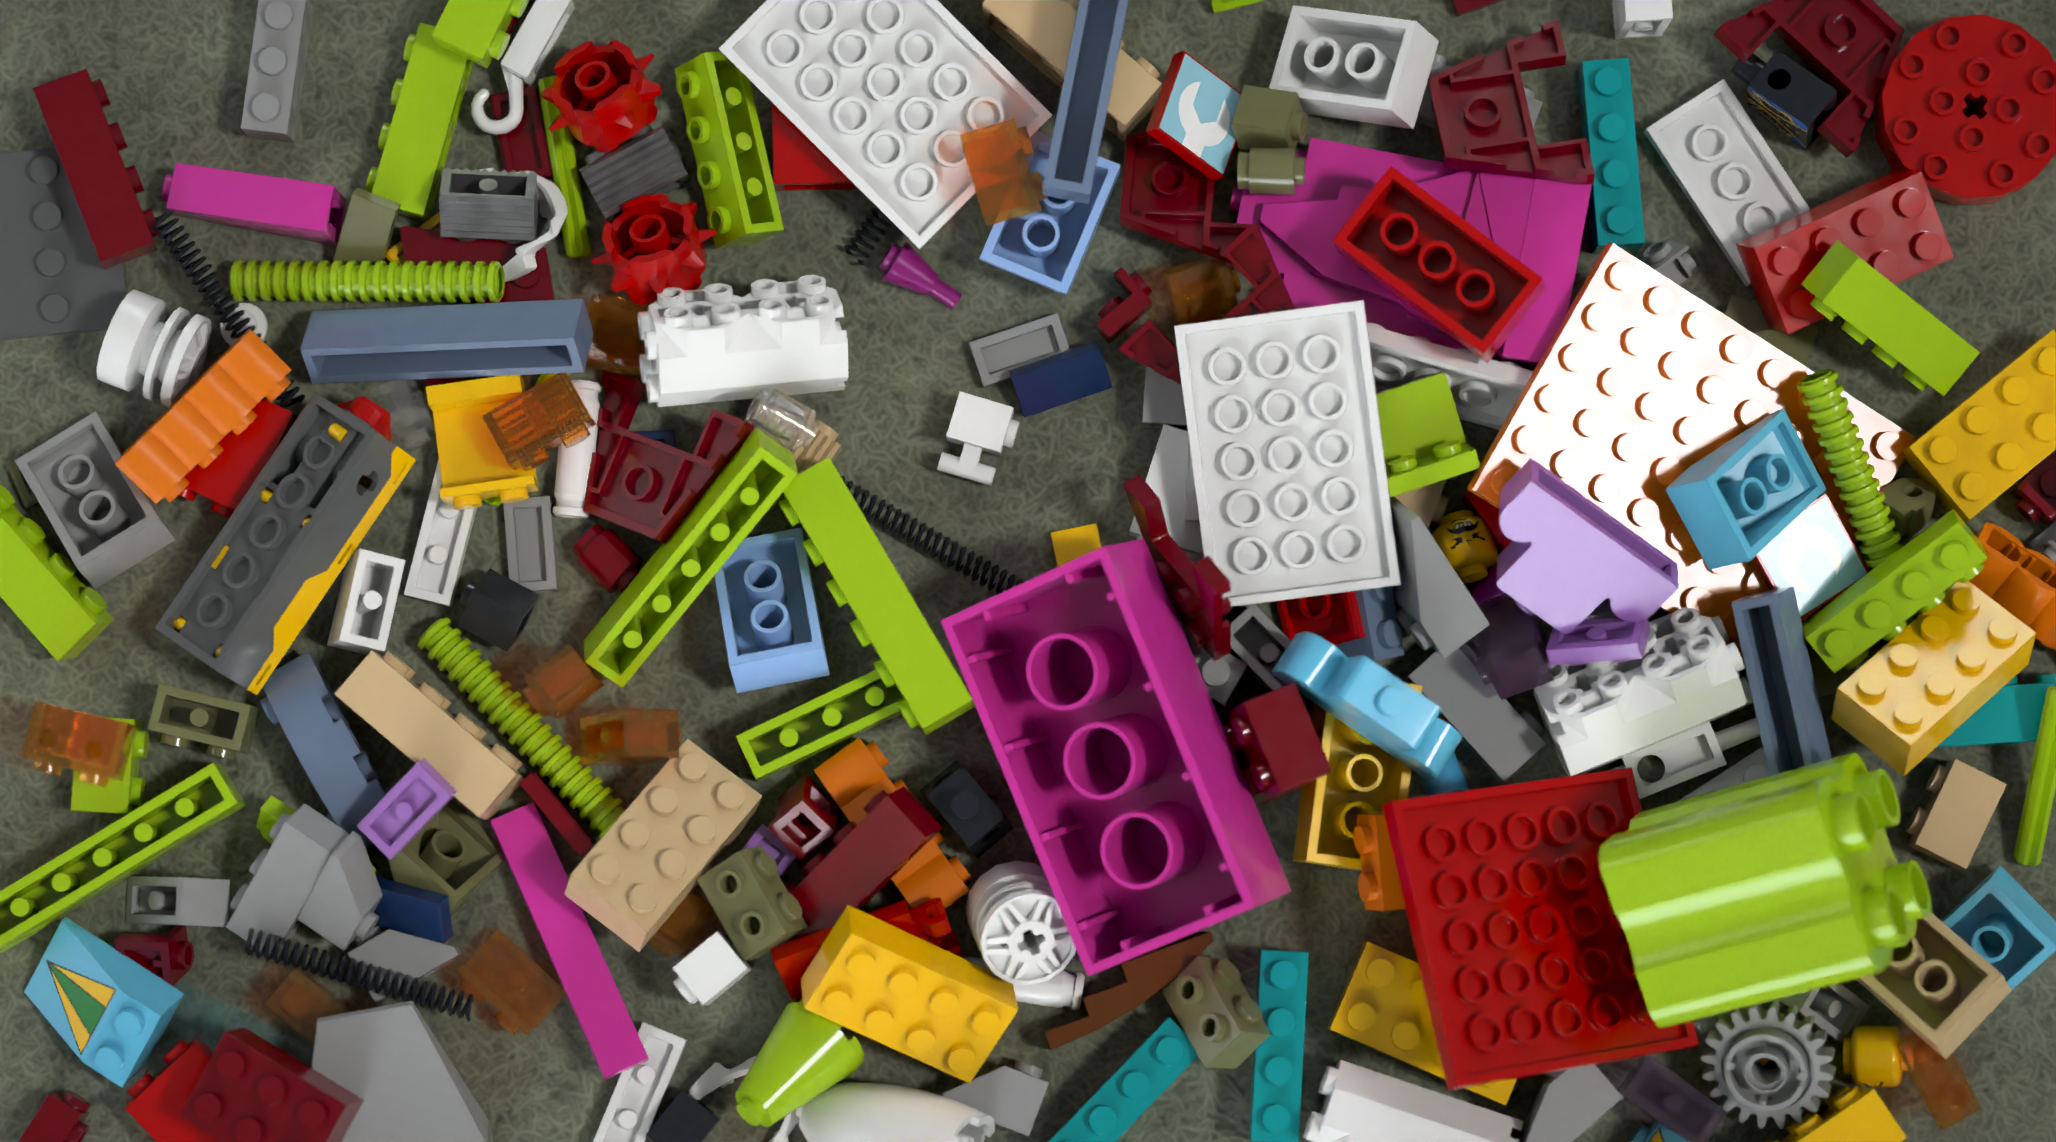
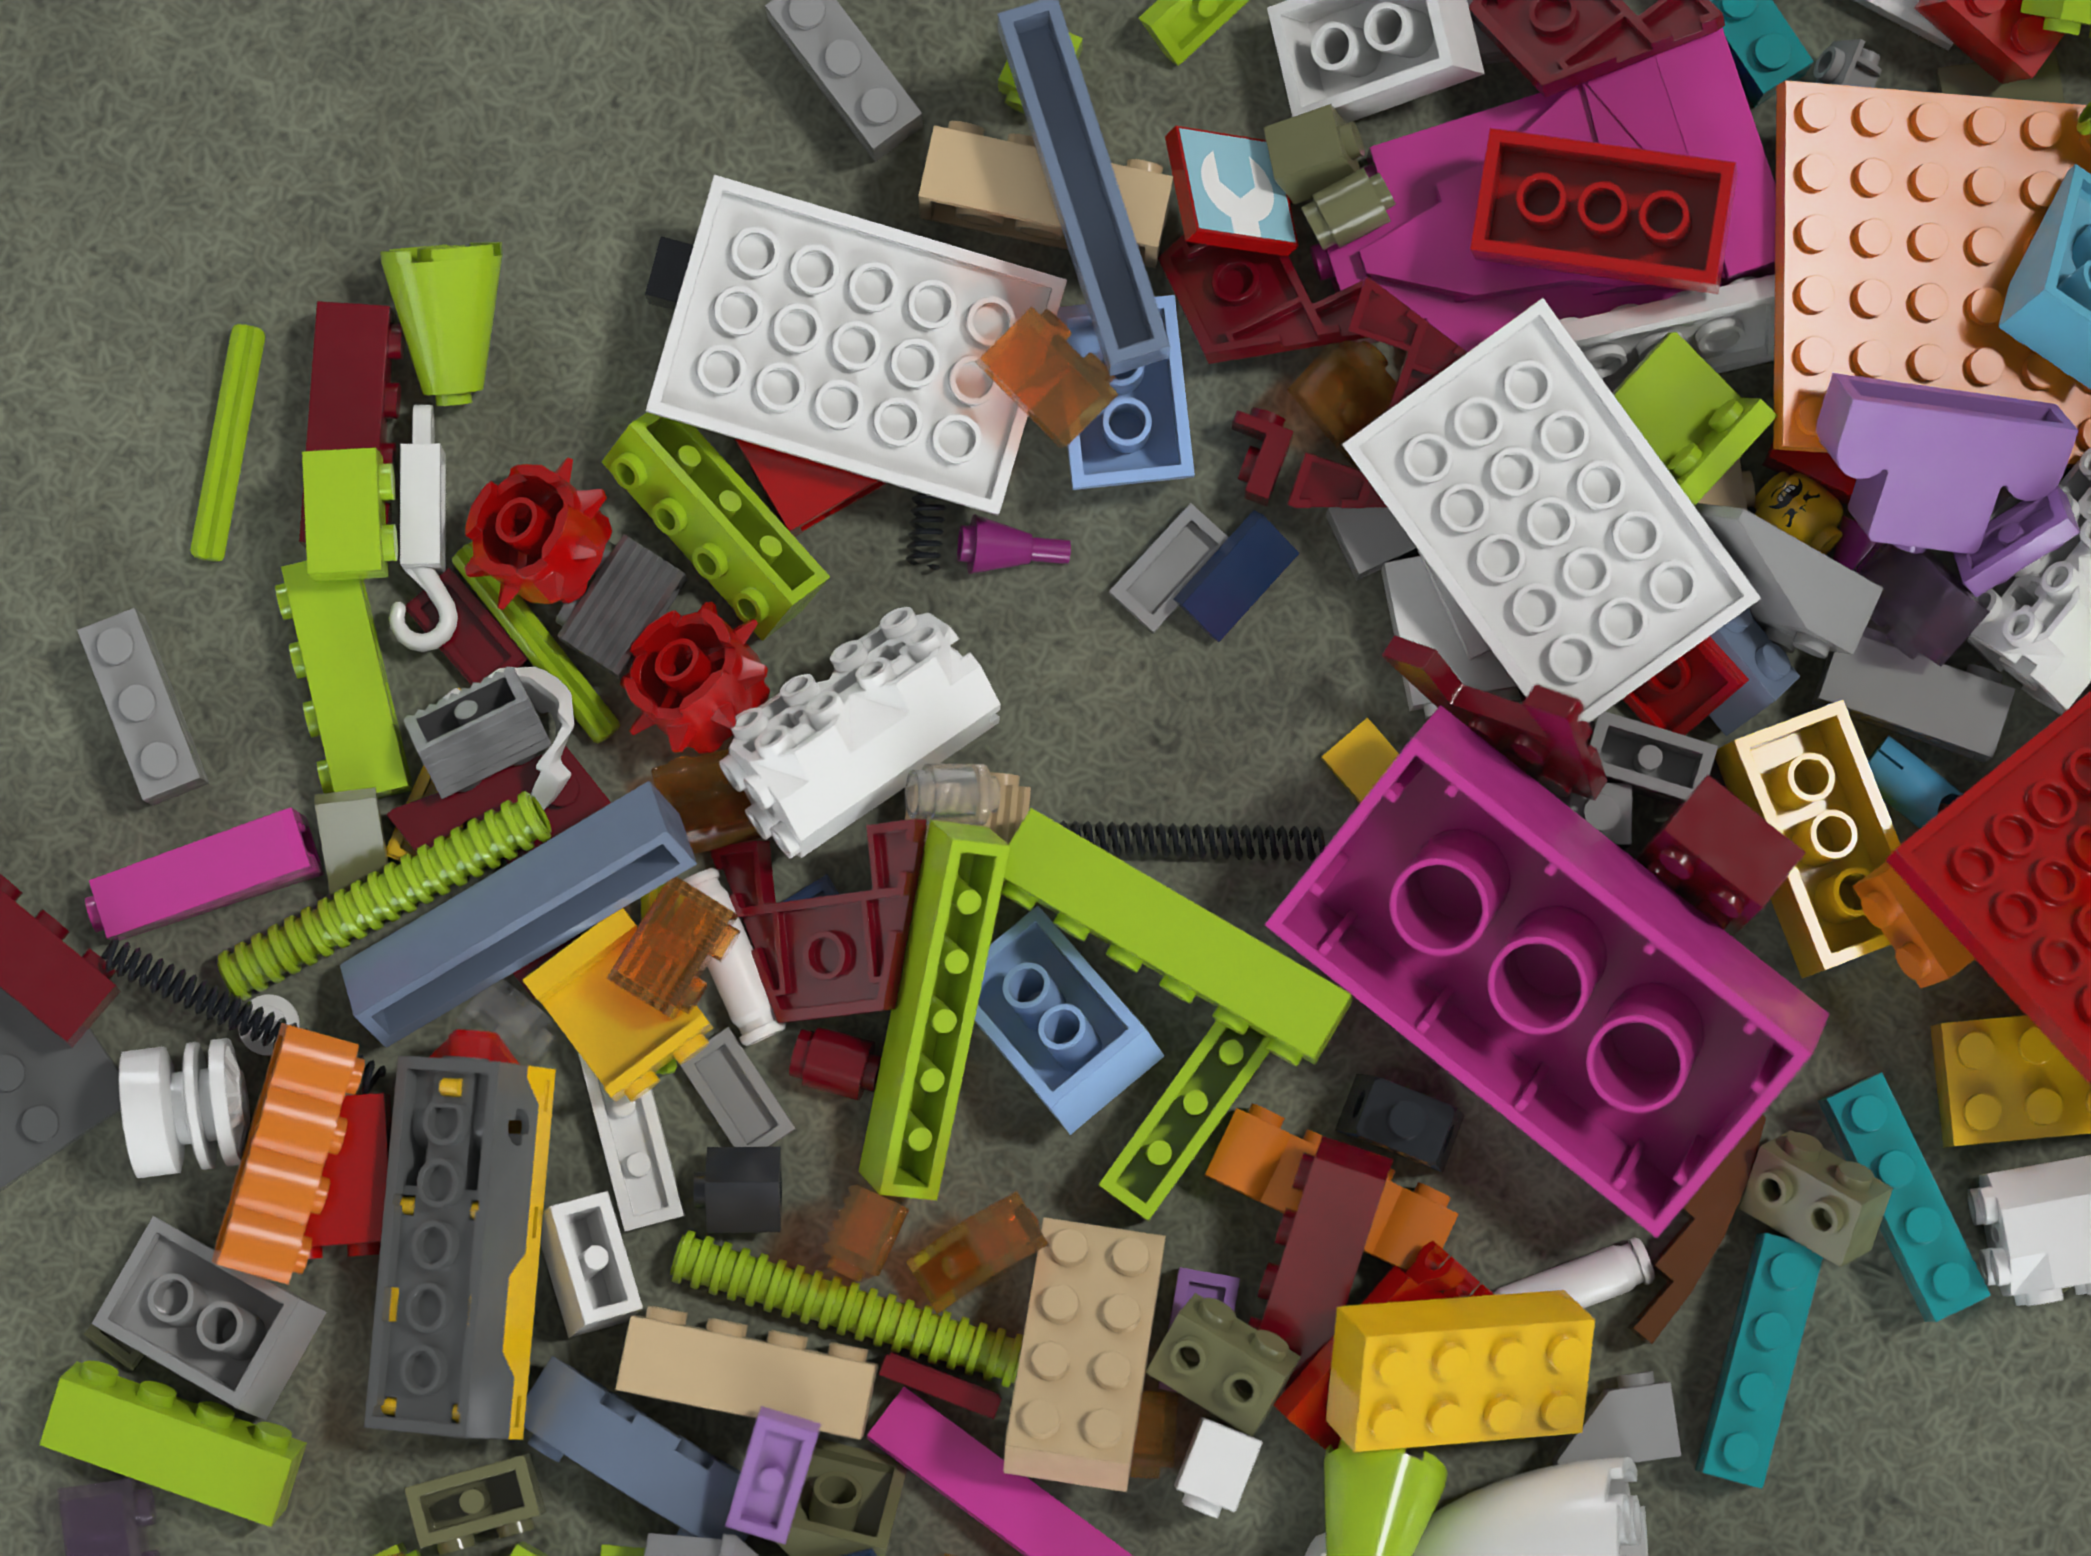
camera: 30 degrees left, 0 degrees up
dark red brick [768,775,838,860] -> none
white brick [937,391,1020,486] -> none
white wheel [965,861,1076,985] -> none
medium azure brick [1271,632,1462,779] -> none

